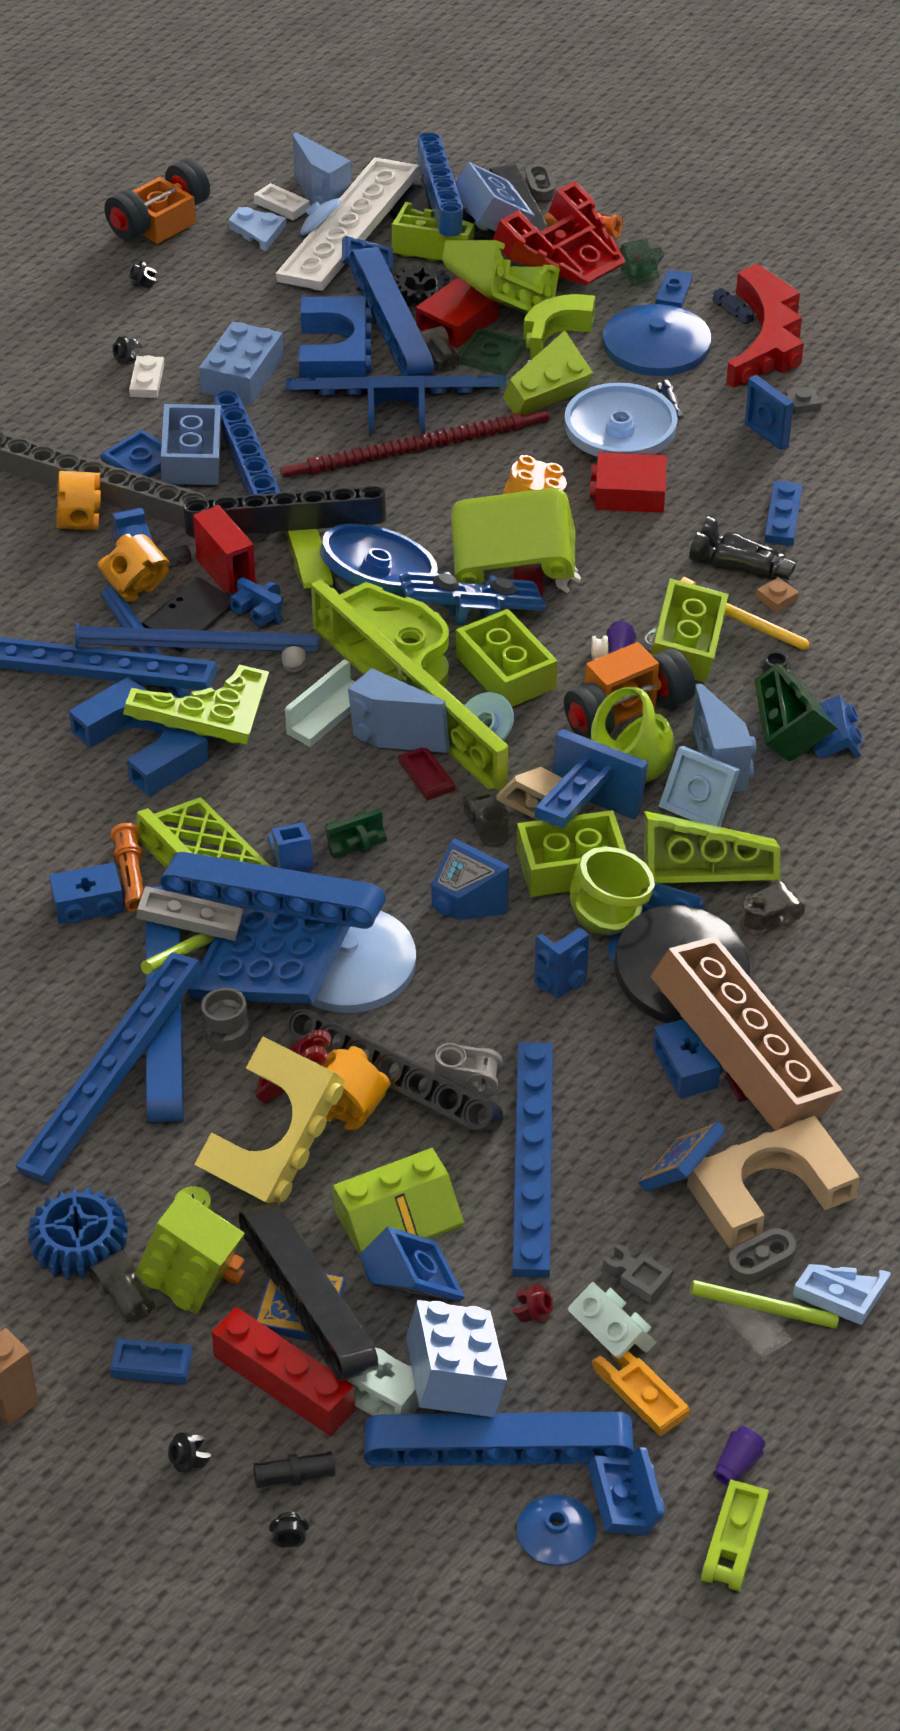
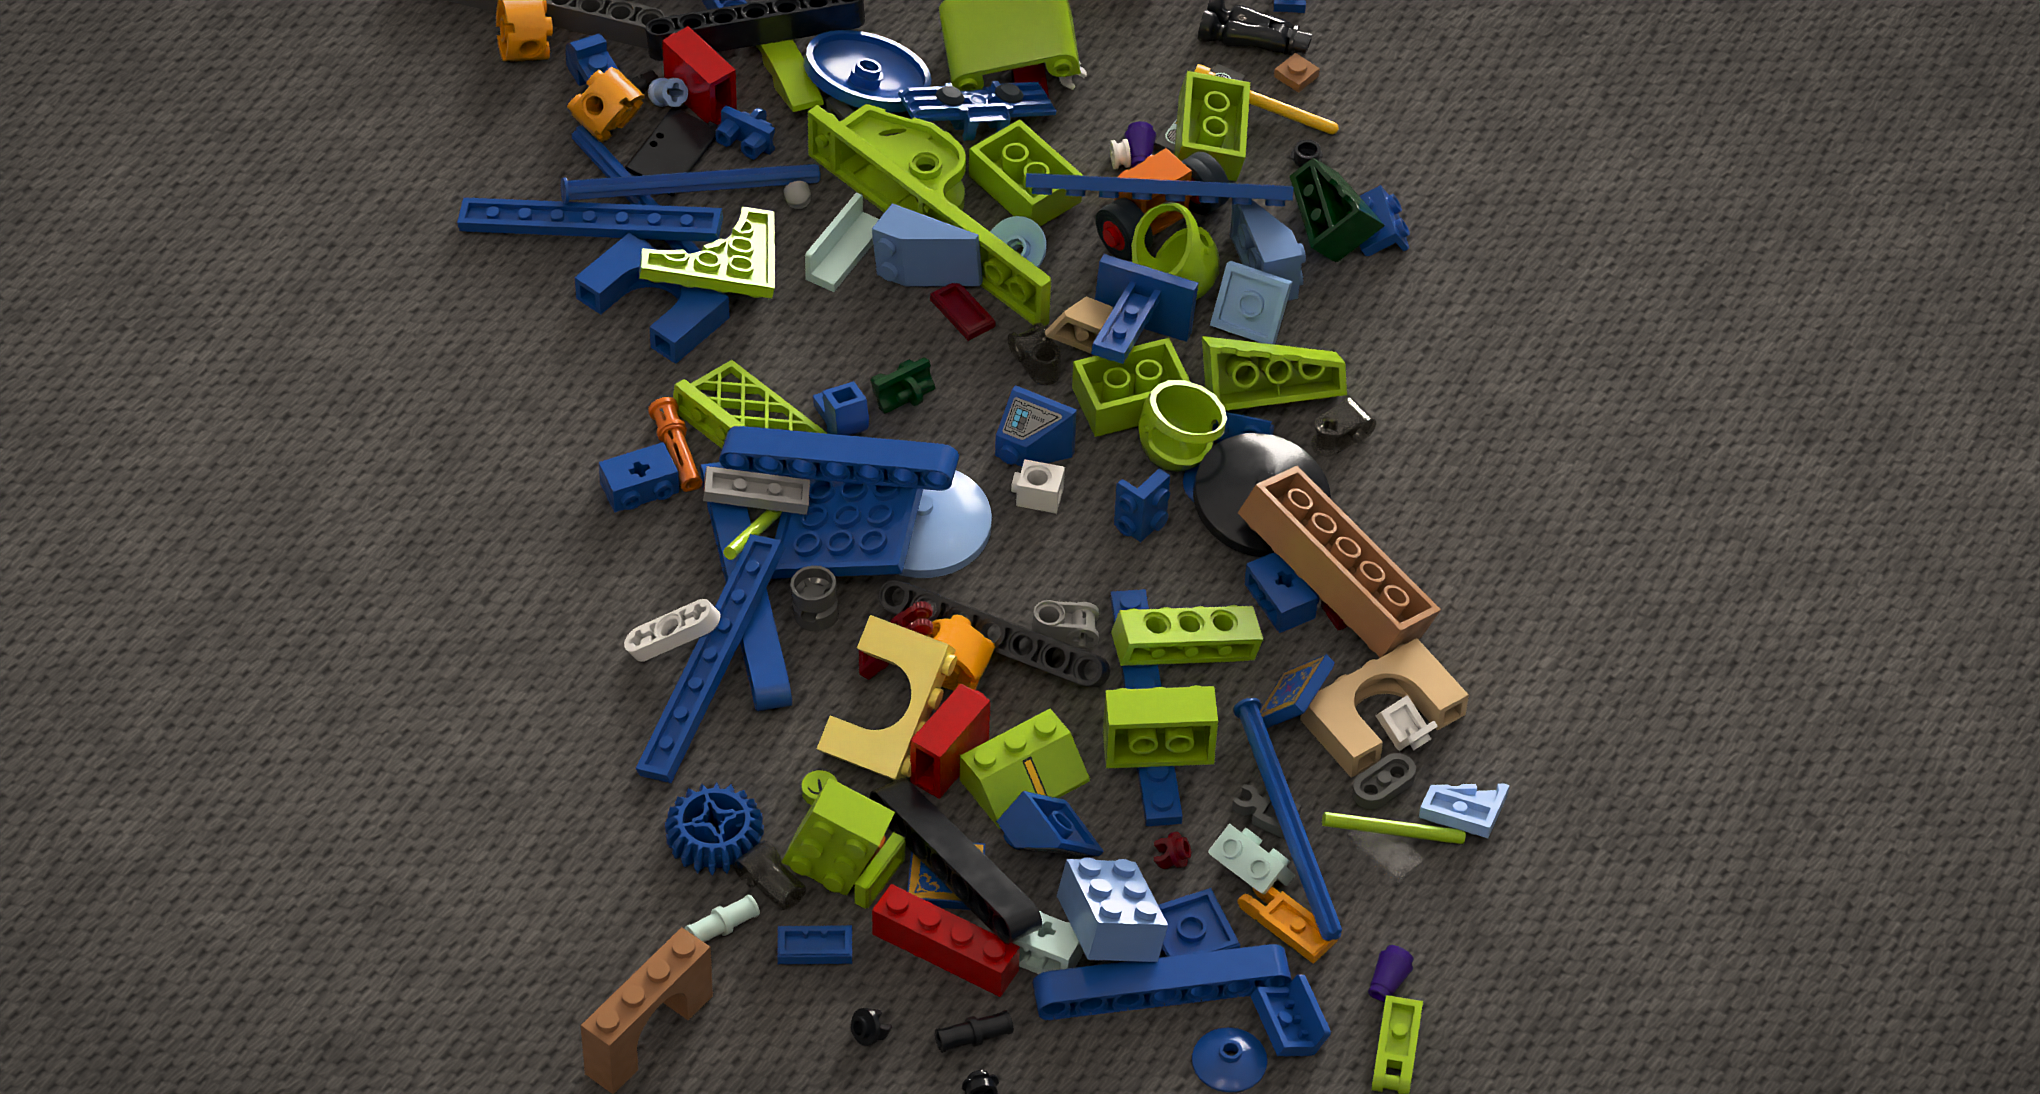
camera: 10 degrees left, 5 degrees up
none -> white beam [624,599,720,662]
none -> light blue bush [648,78,688,107]
none -> light aqua pin [684,895,760,942]
none -> lime tile [855,832,905,909]
none -> red brick [910,684,990,799]
none -> white brick [1011,459,1065,514]
none -> blue plate [1026,173,1294,206]
none -> lime brick [1103,685,1218,768]
none -> lime brick [1111,605,1263,666]
none -> blue tile [1158,888,1240,957]
none -> blue axle [1233,698,1342,941]
none -> white bracket [1375,695,1438,751]

